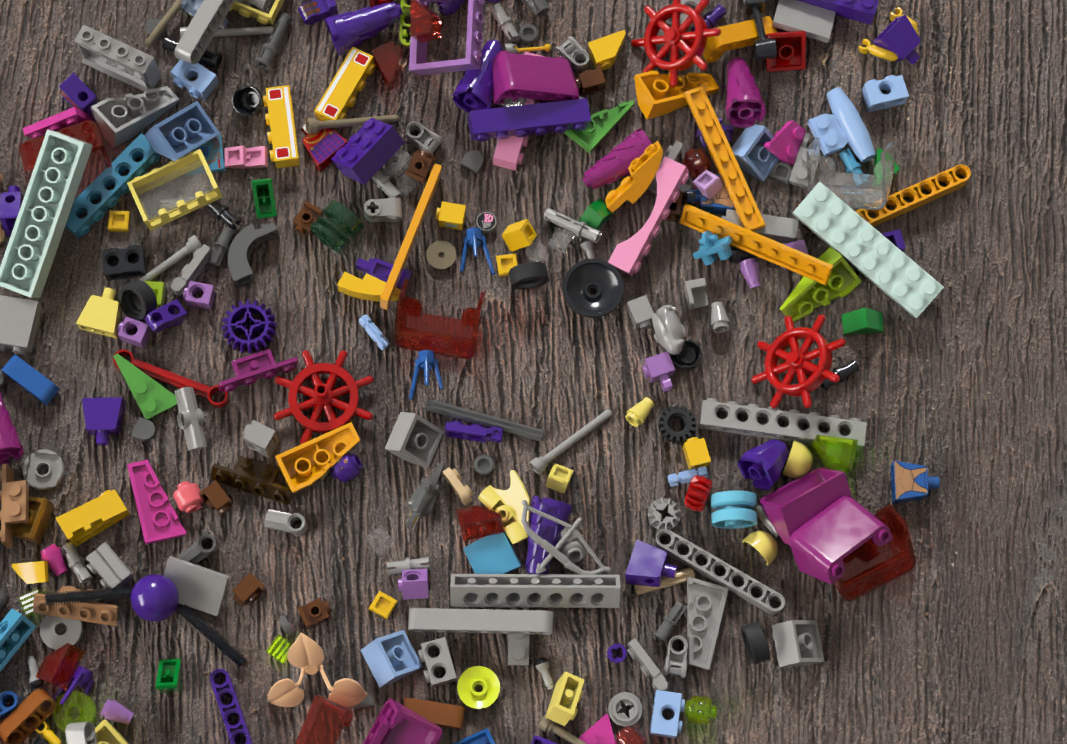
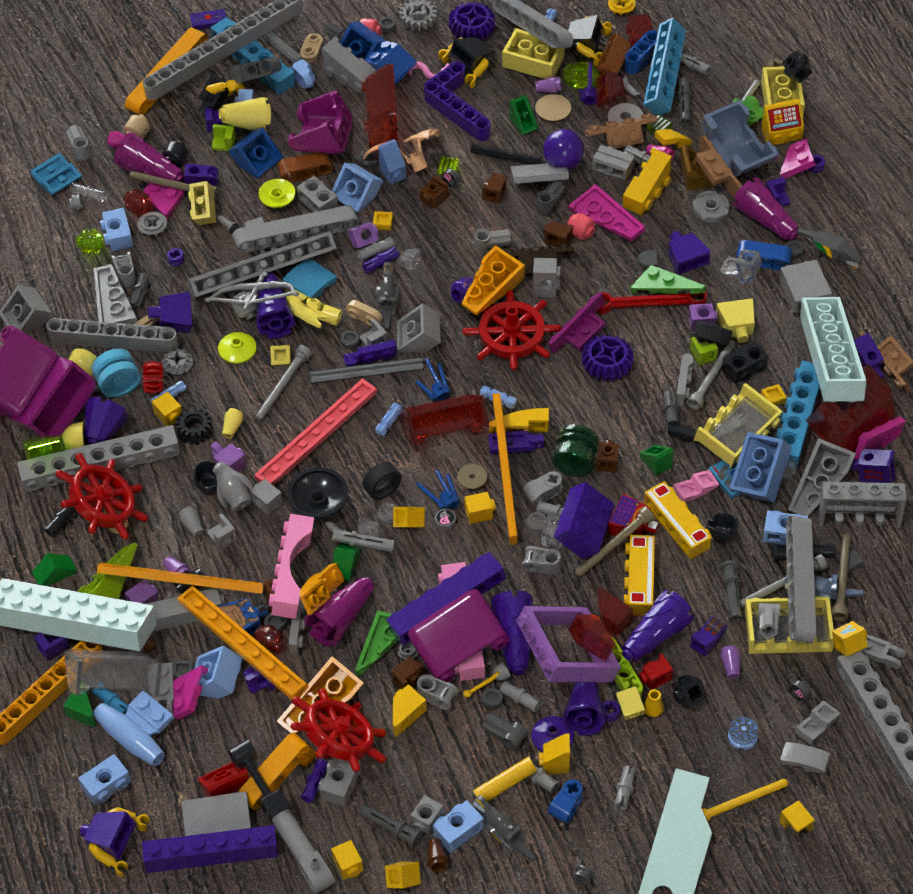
camera: 160 degrees right, 20 degrees down
black axle [45,586,132,606] -> none
dark purple leg [145,299,187,333] -> none
light grey piece [174,387,207,451] -> none
medium lavender brick [183,281,216,310] -> none
dark grey arch [228,222,279,287] -> none
reddish brown brick [405,149,436,182] -> none
clear red slope [456,505,504,541] -> none
yellow tile [496,253,518,277] -> none
light grey hinge [627,639,668,691] -> none
lavender slope [692,170,723,199] -> none
dark azure hips [693,231,732,266] -> none
magenta cone [725,57,766,128] -> none
black tyre [741,622,770,664] -> none
none -> neon yellow dish [218,332,257,364]
none -> coral plate [254,378,377,486]
none -> light grey panel [360,319,387,346]
none -> dark purple pin [362,247,400,274]
none -> light blue axle [375,403,402,436]
none -> medium blue slope [378,139,406,185]
none -> tan piece [535,94,571,121]
none -> clear brick [720,249,762,284]

